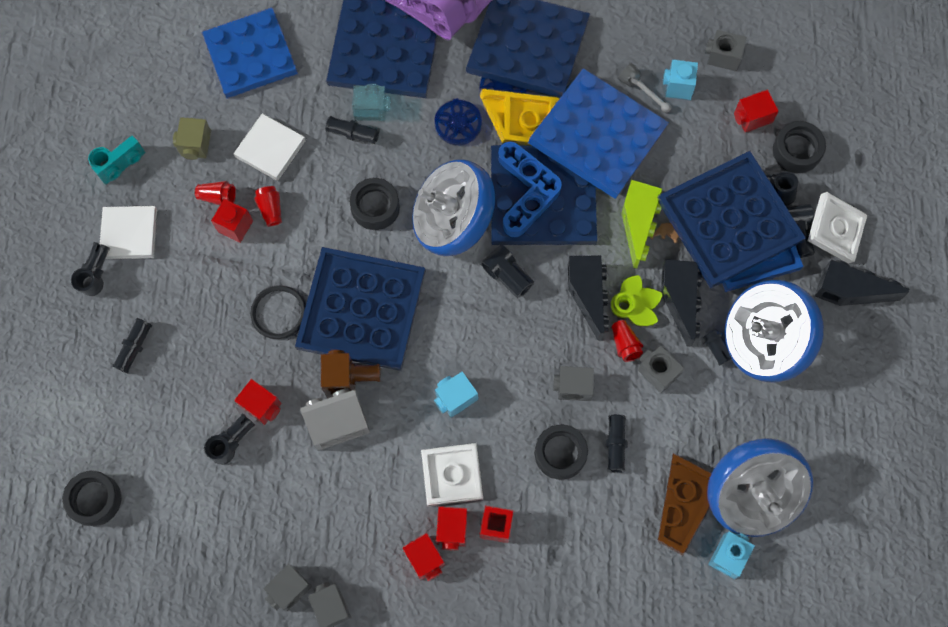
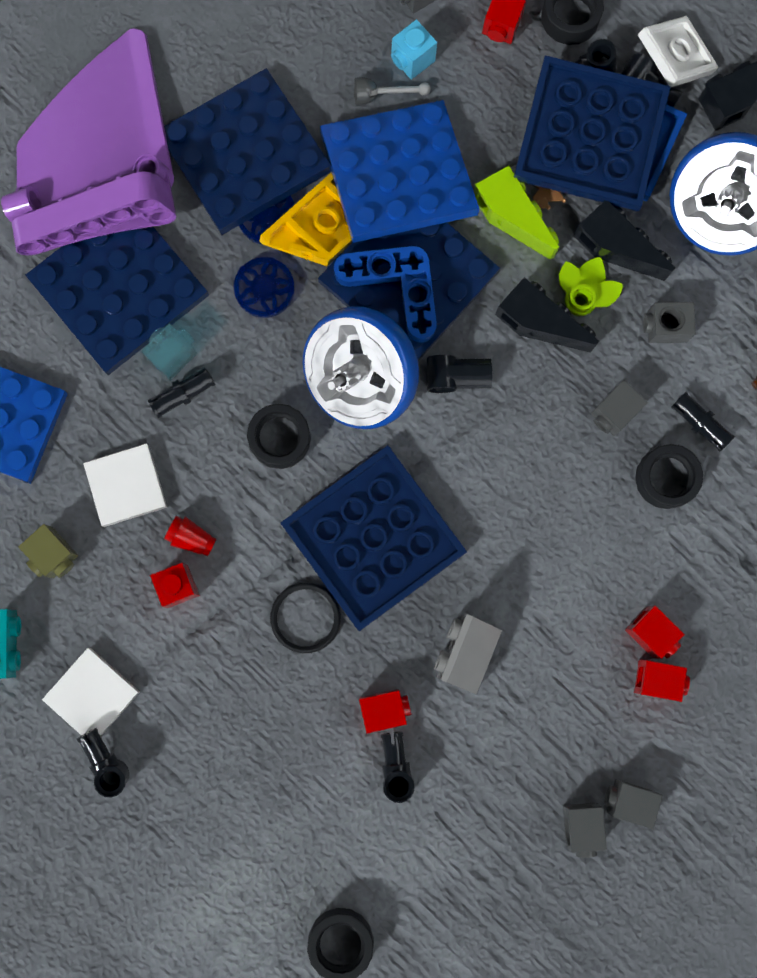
camera: 55 degrees left, 10 degrees up
black pin [112,318,153,374] -> none
red cone [195,181,236,205] -> none
reddish brown brick [321,350,381,399] -> none
white tile [421,443,483,507] -> none
medium azure brick [434,372,478,418] -> none
red brick [480,506,514,543] -> none
red cone [611,320,643,362] -> none
black pin [703,329,732,366] -> none

